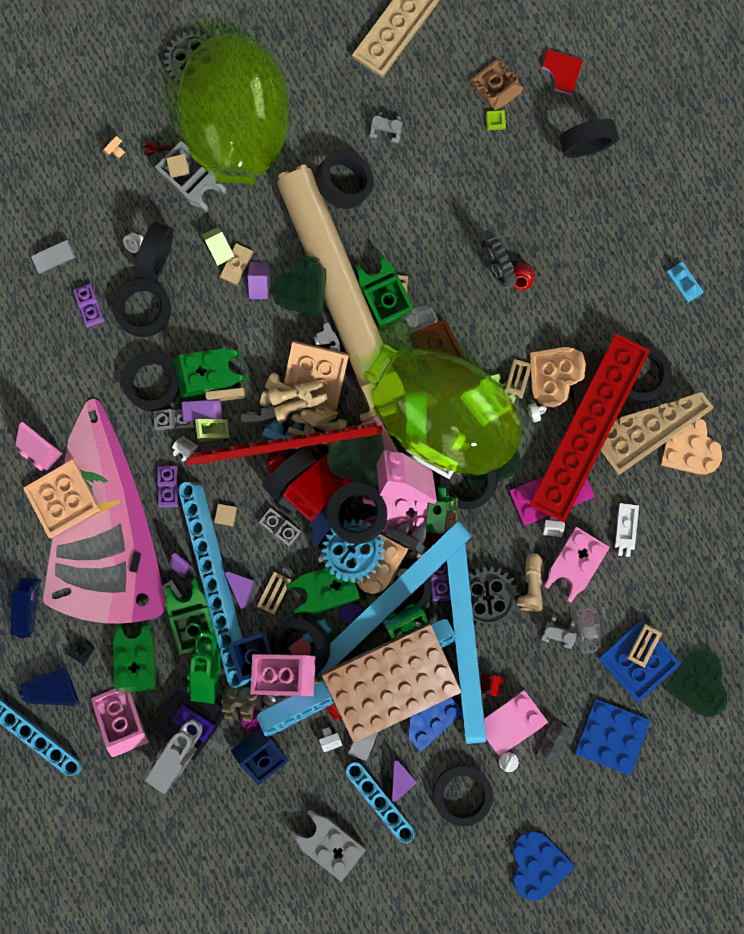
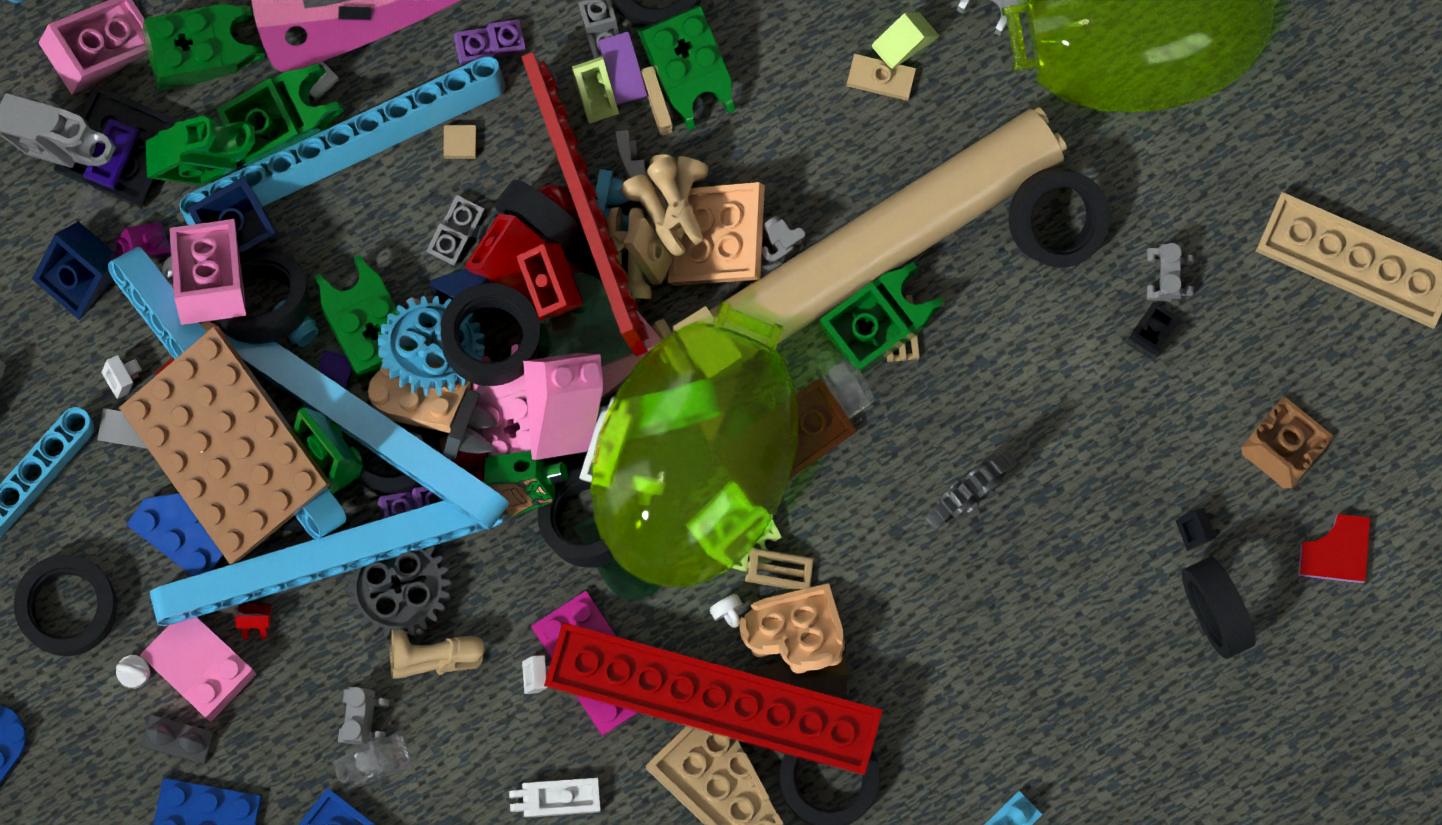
camera: 75 degrees right, 5 degrees down
medium lavender slope [170,553,193,578] -> none
white tile [172,436,198,462] -> none
dark tan plate [221,685,264,722] -> none
medium lavender slope [225,572,255,609] -> none
medium lavender slope [248,262,269,299] -> none
tan tile [257,572,292,615] -> none
clear green plate [274,256,326,316] -> none
coral tile [288,637,311,656] -> none
medium lavender slope [392,760,417,801] -> none
lime tile [486,110,506,131] -> none
red head [513,262,535,291] -> none
bright pink brick [544,527,610,603] -> none
none -> red brick [516,244,583,317]
none -> black slope [1126,301,1181,361]
none -> black tile [1176,508,1220,551]

